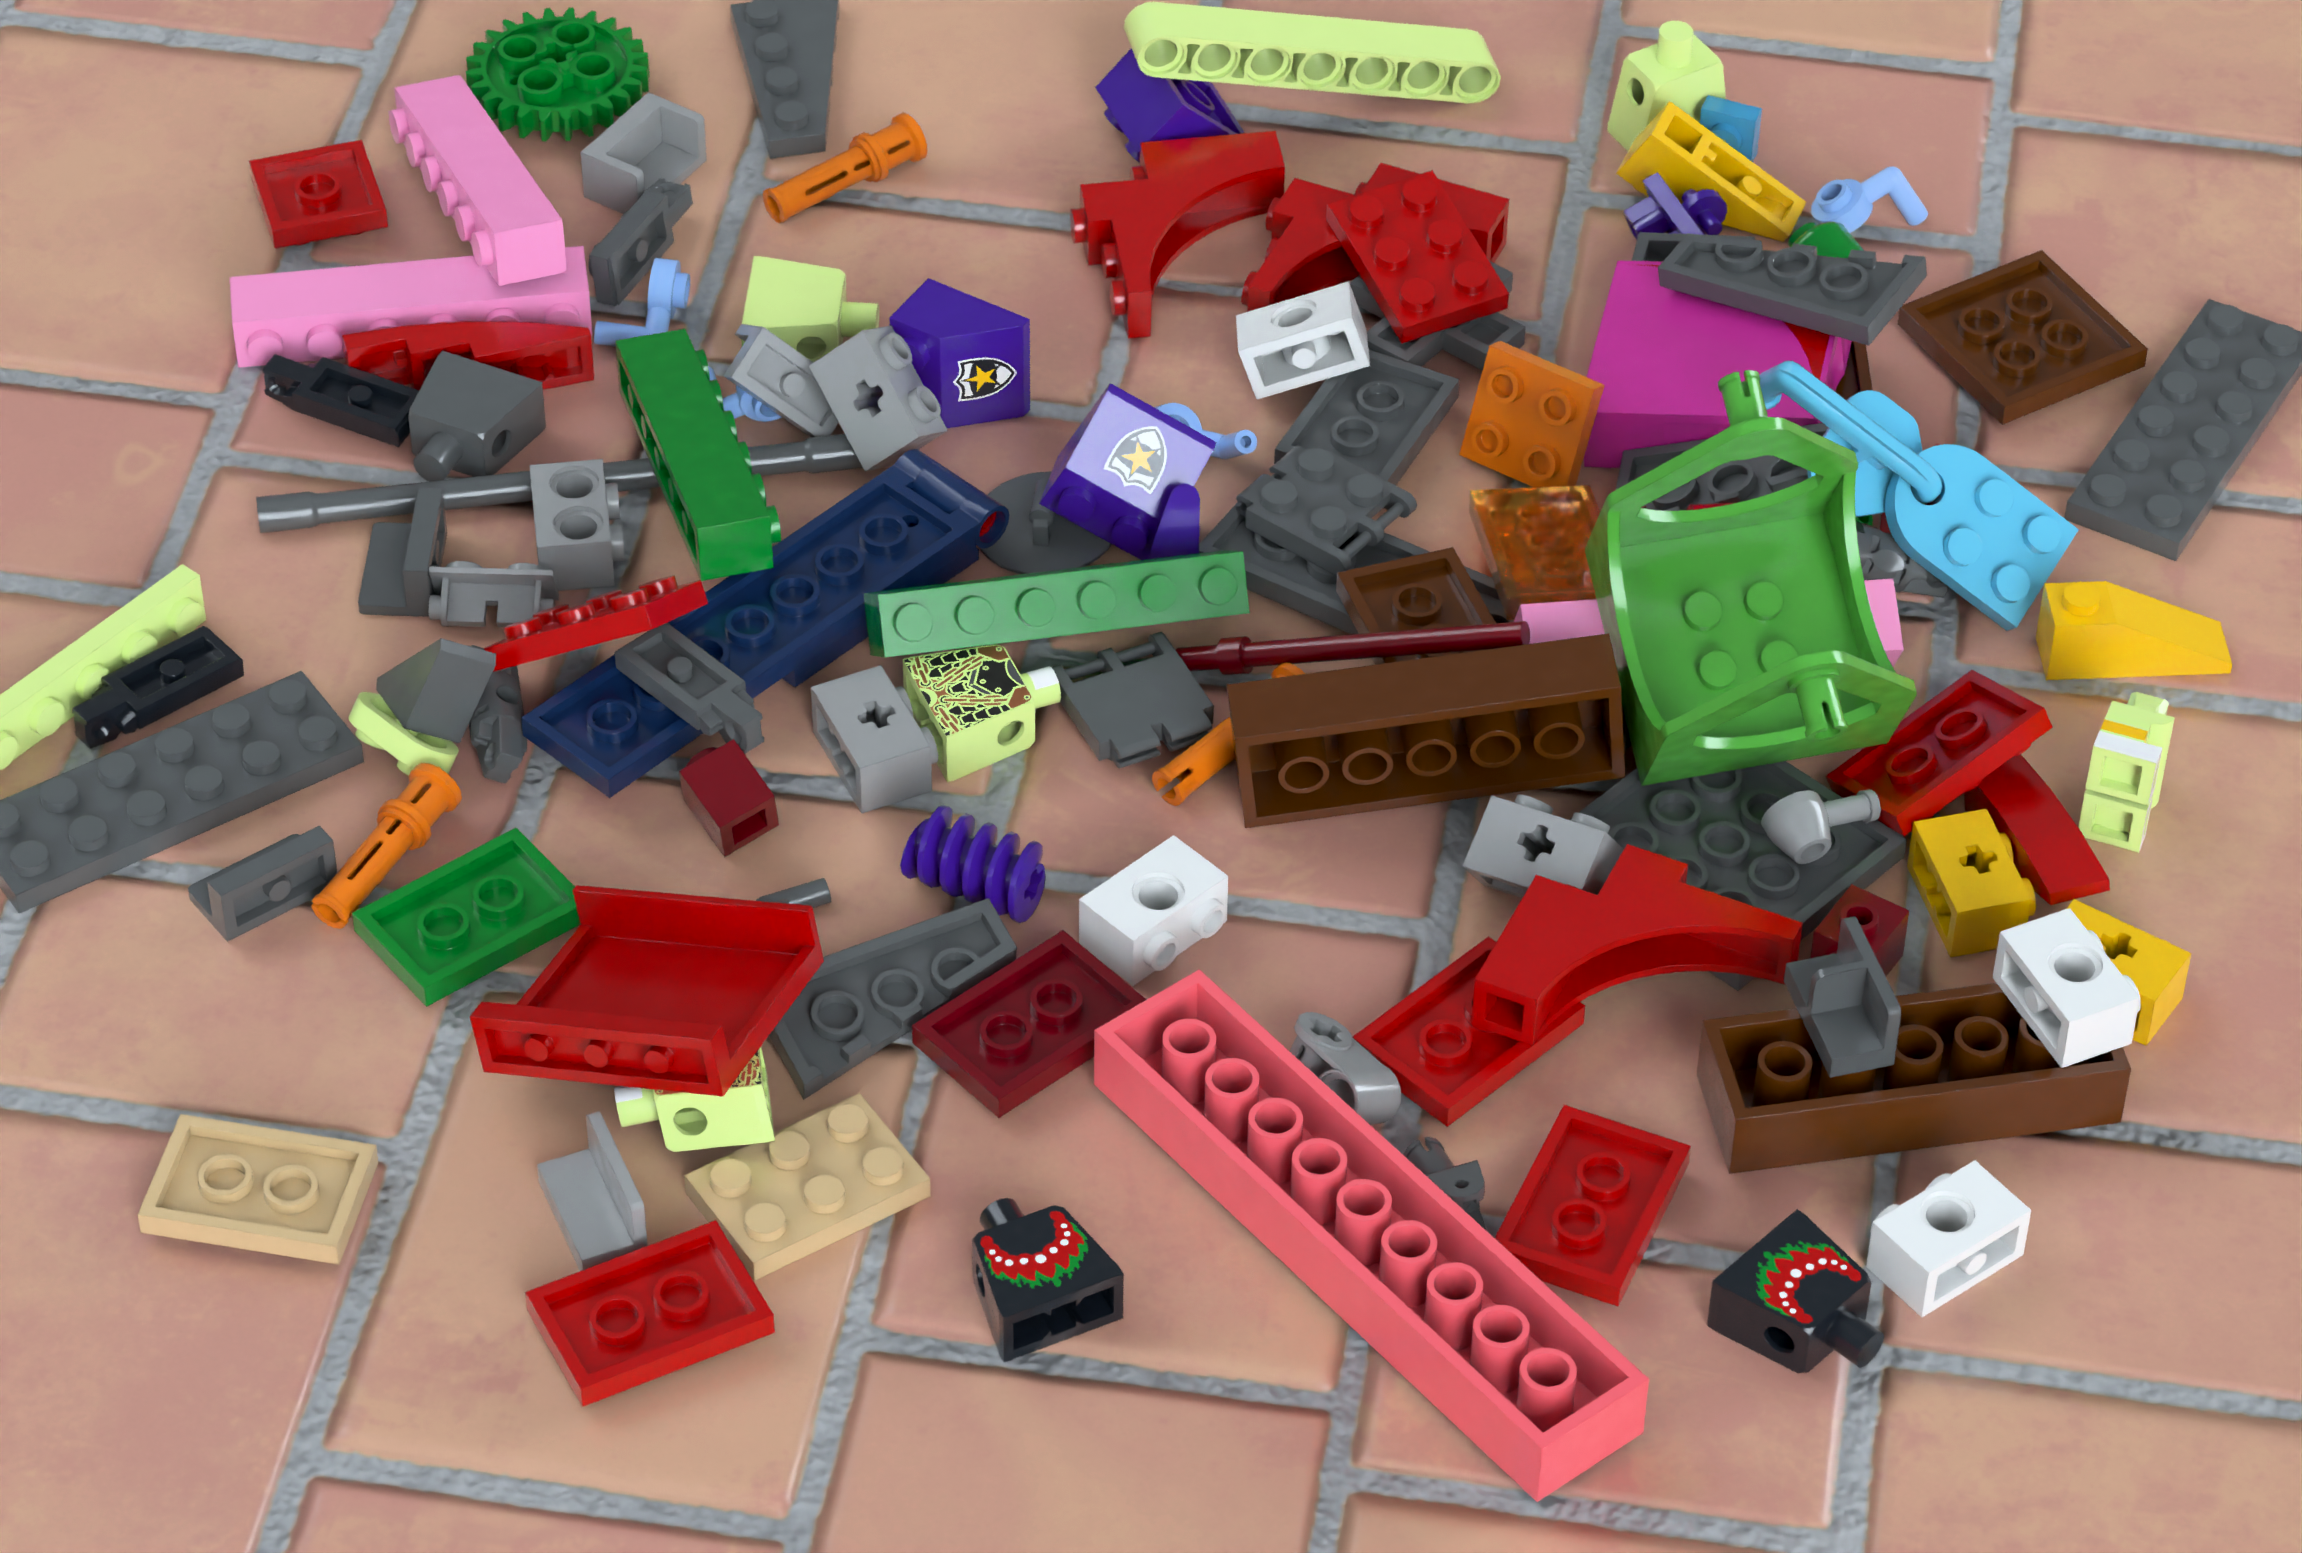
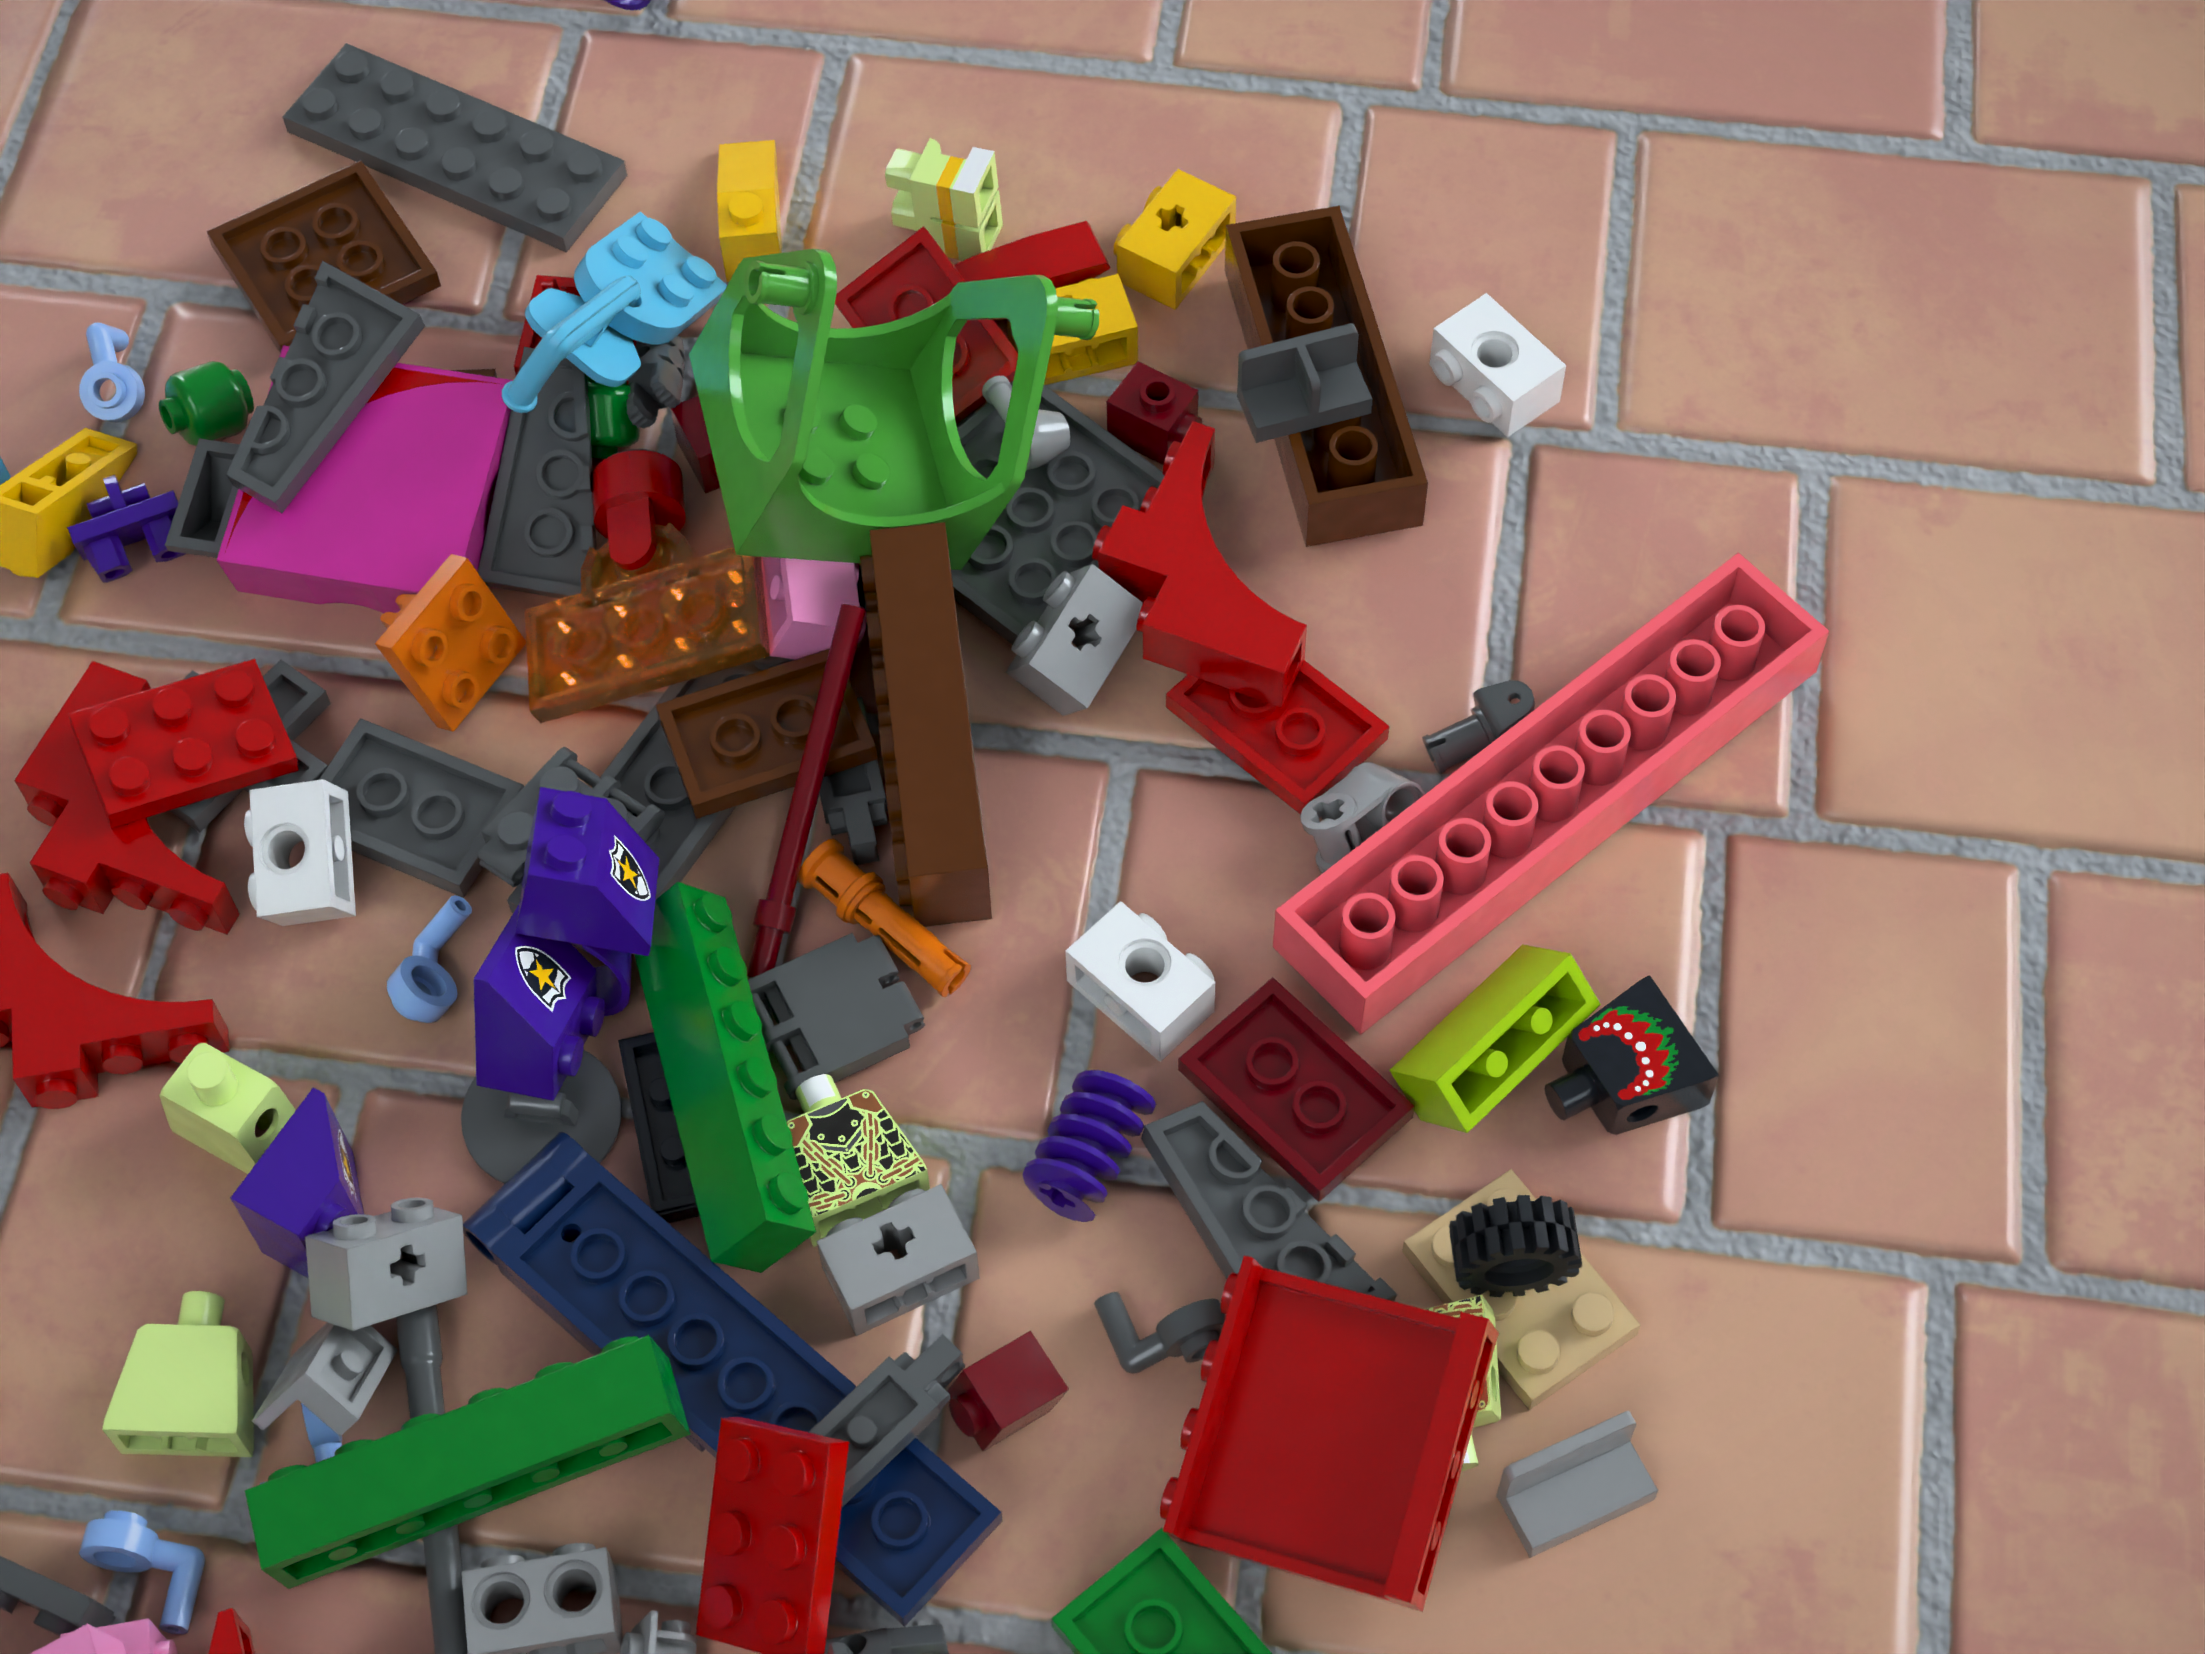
camera: 90 degrees left, 15 degrees up
red plate [525,1220,775,1407] -> none
red plate [1495,1105,1691,1307] -> none
black torso [1707,1209,1884,1373] -> none
white brick [1992,908,2141,1068] -> none
none -> yellowish green torso [159,1043,296,1174]
none -> dark purple slope [515,787,659,956]
none -> lime brick [1389,944,1601,1133]
none -> black tyre [1449,1195,1582,1297]

